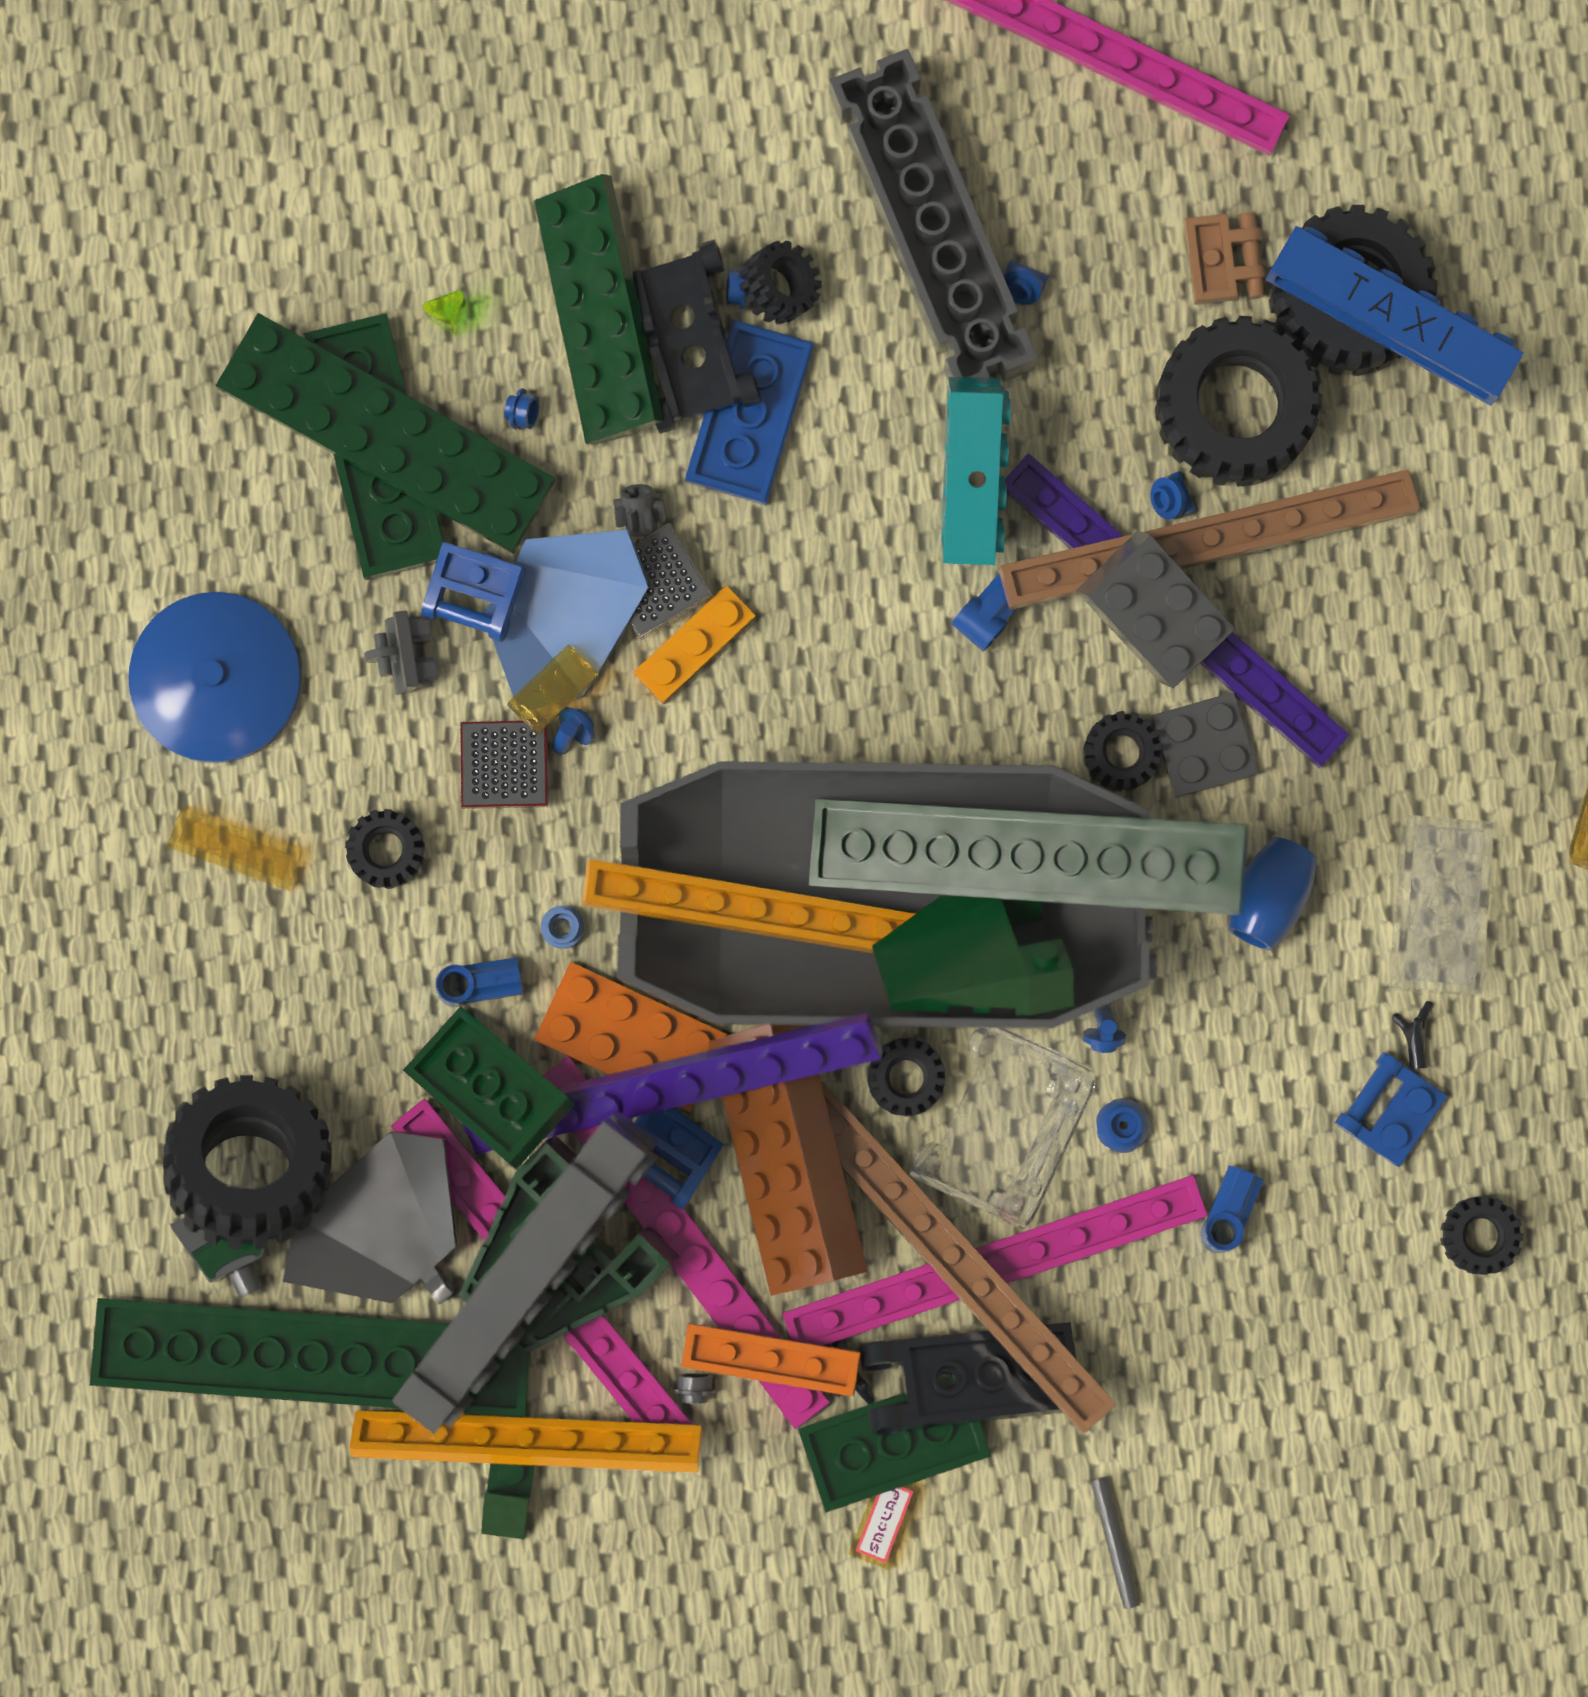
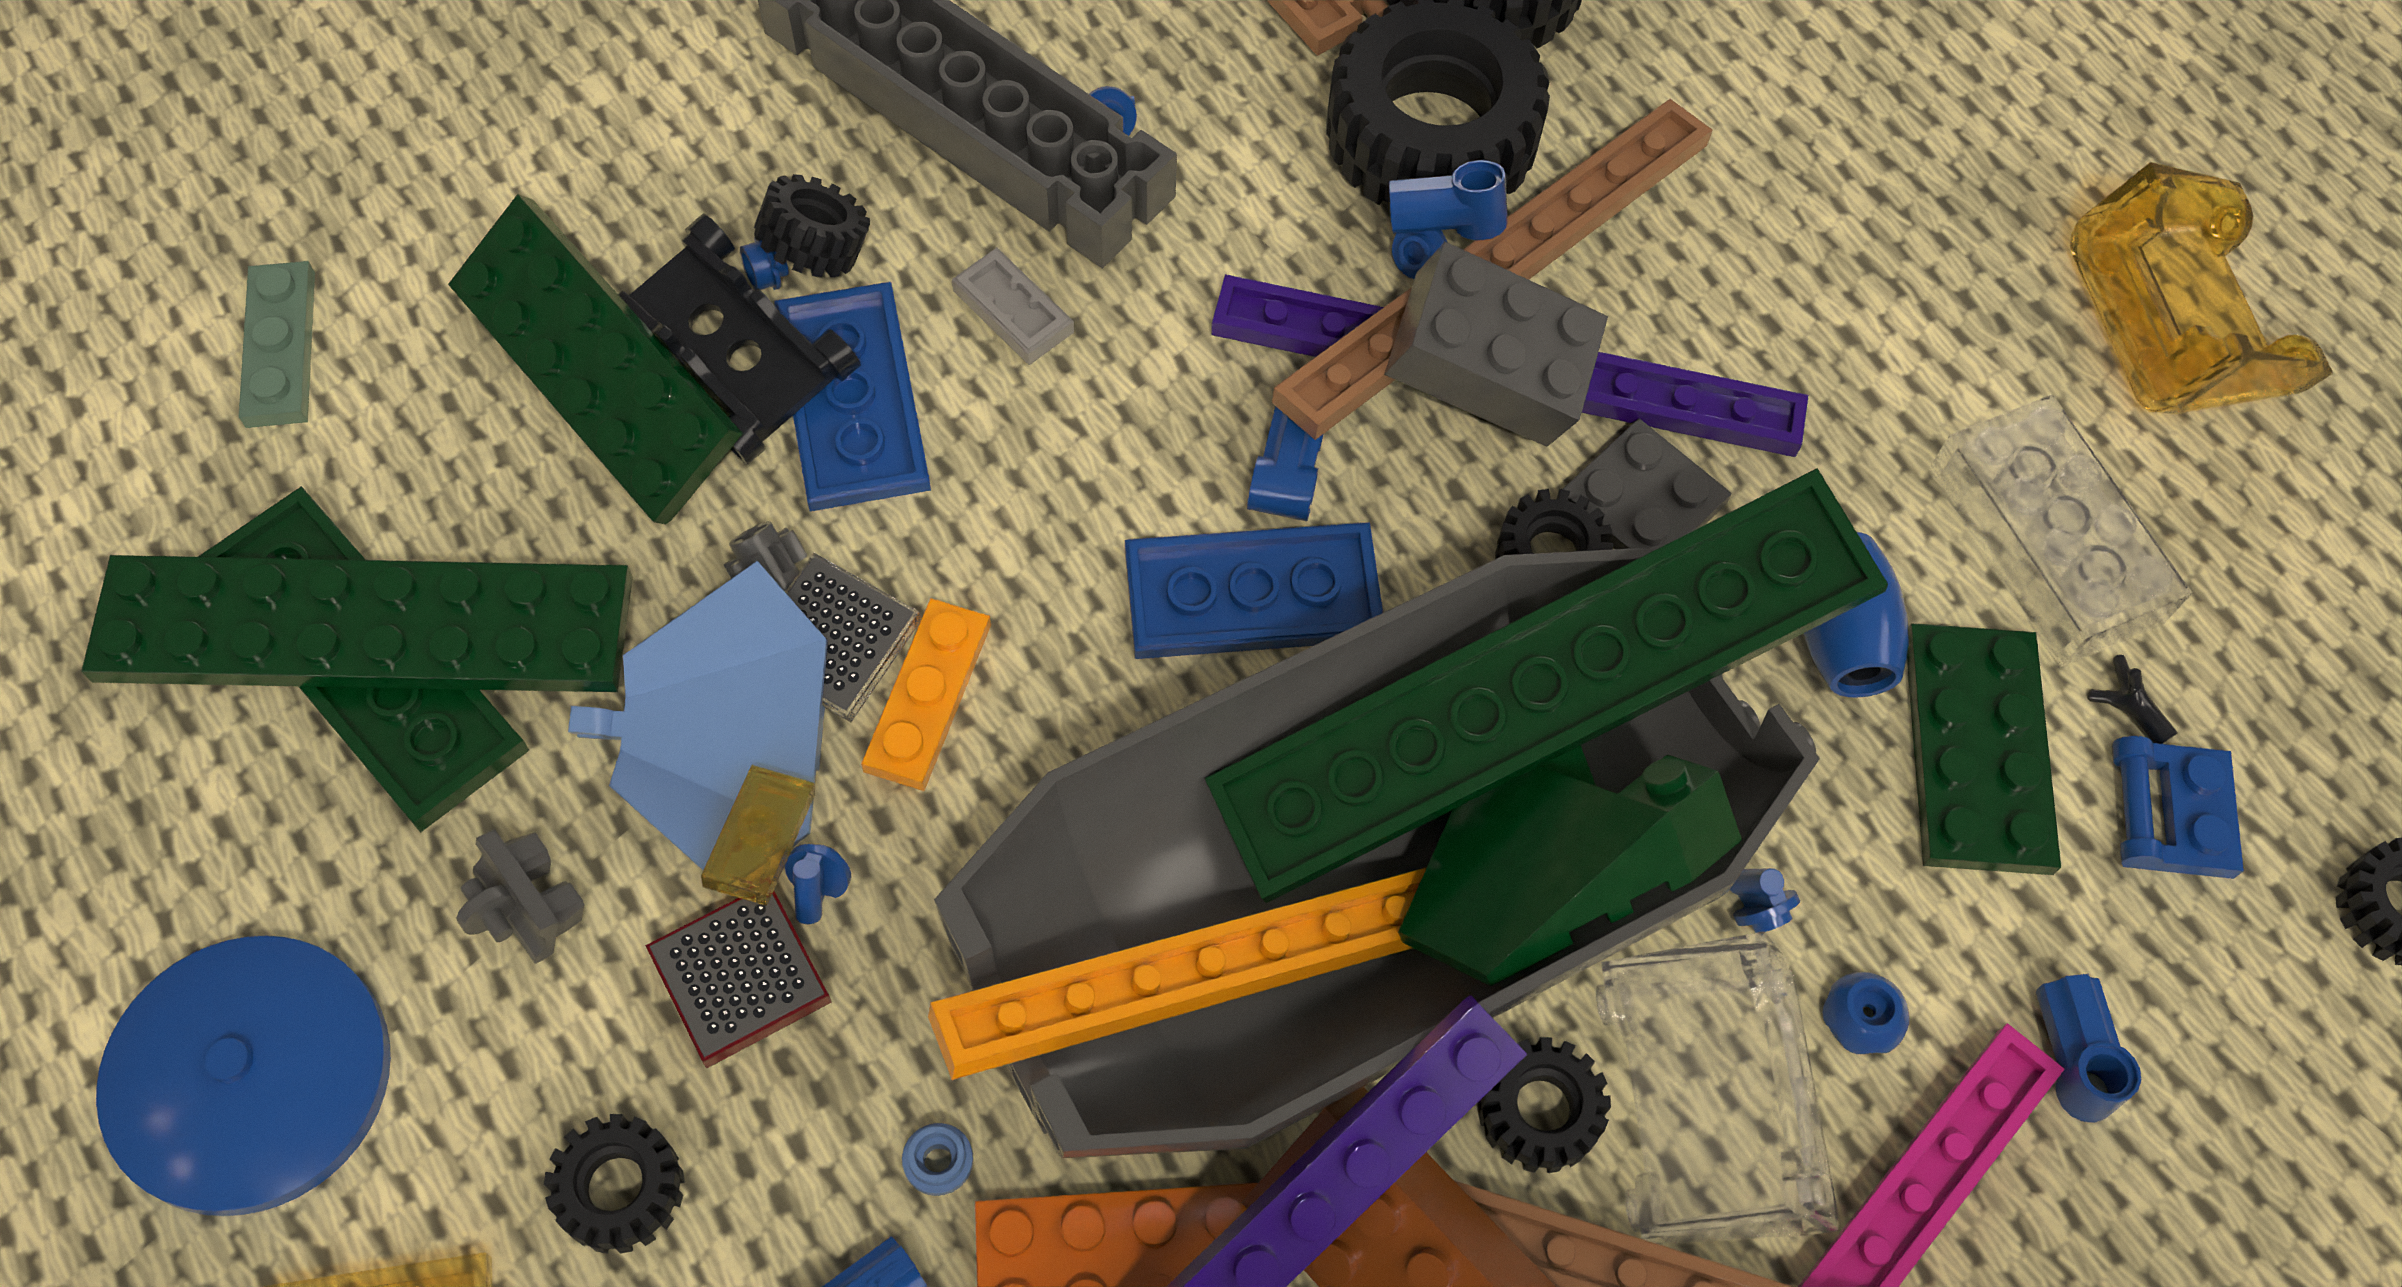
camera: 30 degrees left, 20 degrees down
blue plate [421,542,526,642] -> none
clear neon green slope [422,290,467,336] -> none
blue plate [504,388,539,430] -> none
teal brick [941,377,1011,565] -> none
none -> sand green plate [239,261,315,428]
none -> light grey plate [952,247,1074,365]
none -> blue tile [1125,522,1383,659]
none -> blue piece [1389,160,1508,240]
none -> dark green plate [1907,623,2061,875]

